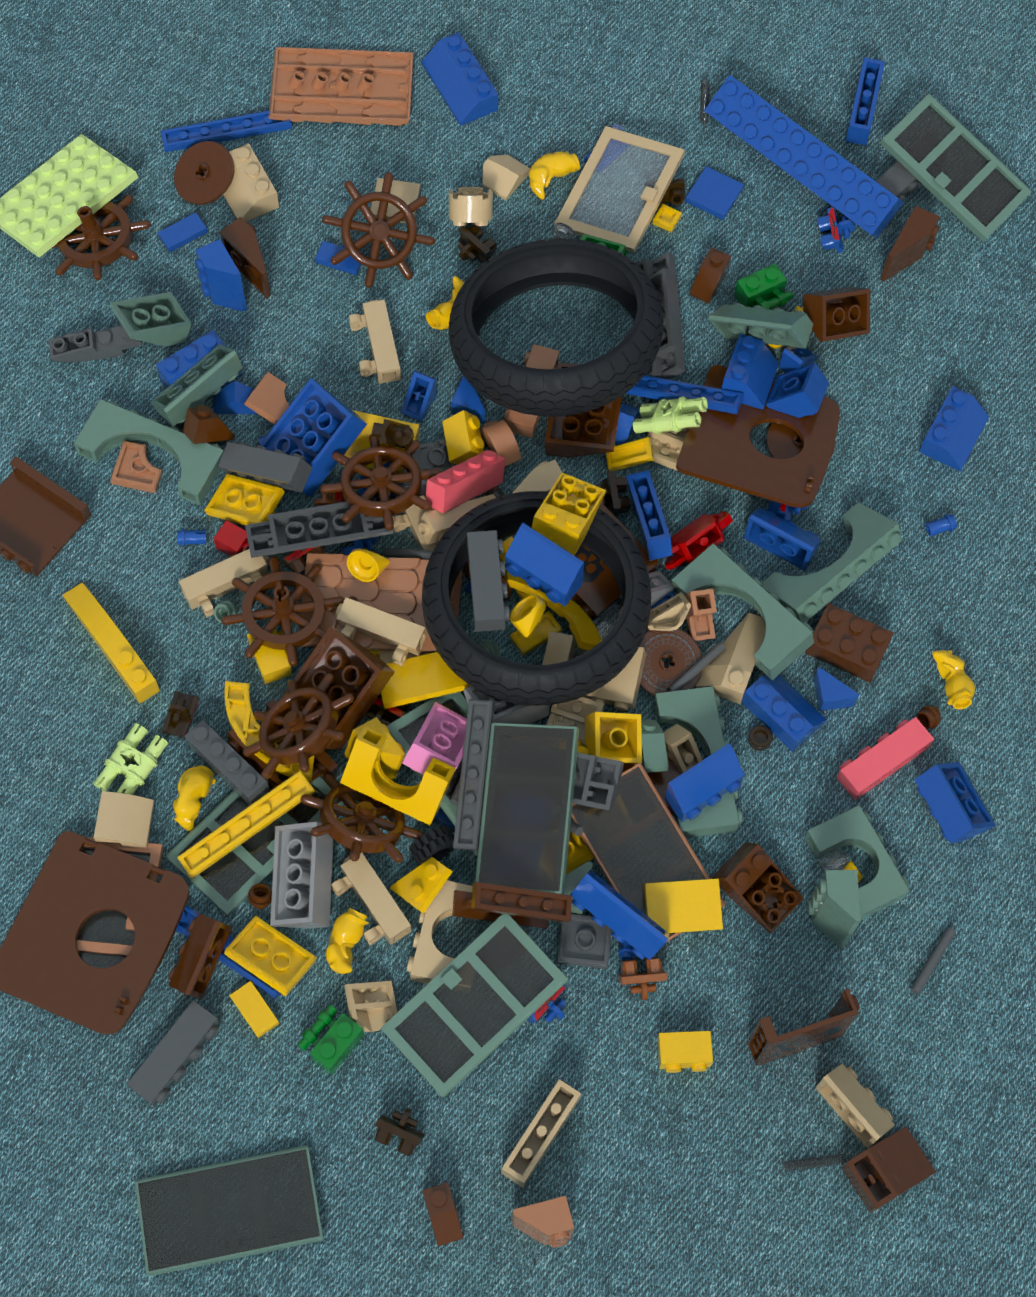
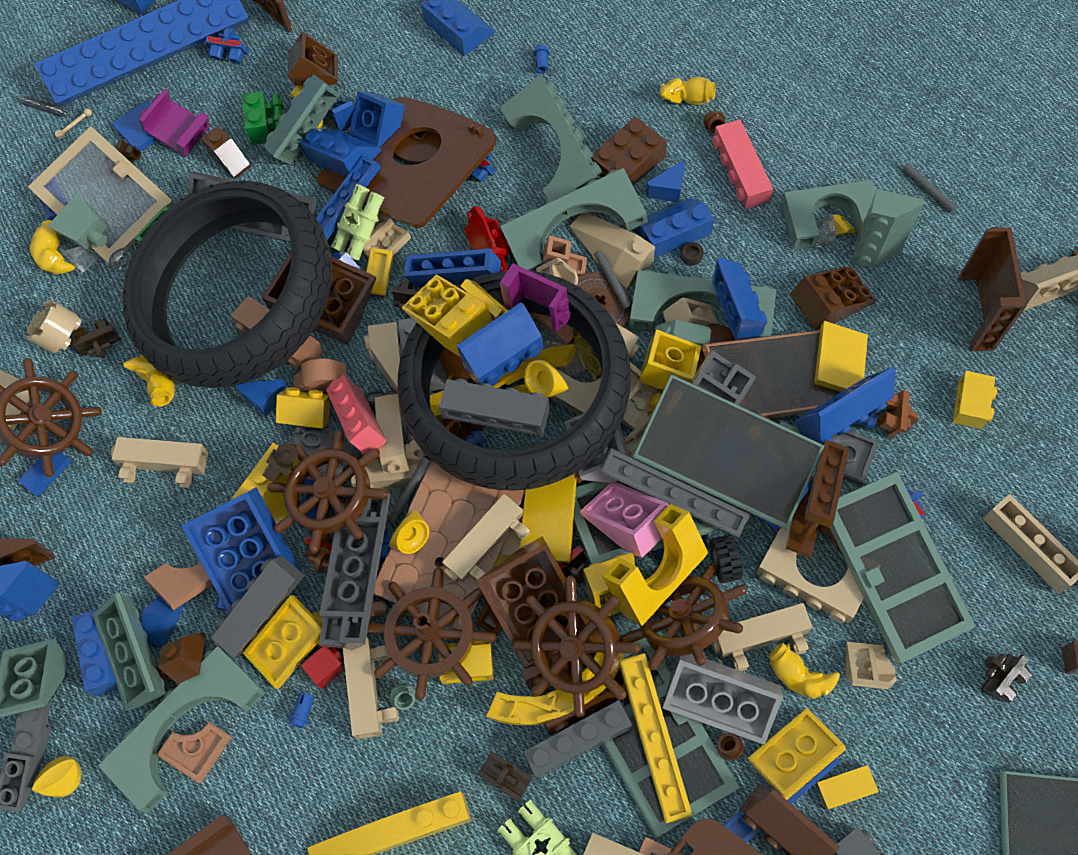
camera: 65 degrees left, 0 degrees up
yellow animal [173,765,216,831] -> none
green brick [297,1005,364,1076] -> none
yellow wing [390,857,453,913] -> none
blue slope [401,370,437,421] -> none
tan slope [482,155,530,201] -> none
yellow tile [652,204,682,233] -> none
blue slope [744,507,822,571] -> none
blue slope [914,762,996,844] -> none
none -> yellow piece [32,756,82,797]
none -> sand green torso [48,194,107,249]
none -> tan hinge [55,108,92,139]
none -> clear slope [62,246,99,273]
none -> magenta panel [139,89,210,157]
none -> yellow tile [461,279,508,318]
none -> magenta panel [500,263,571,332]

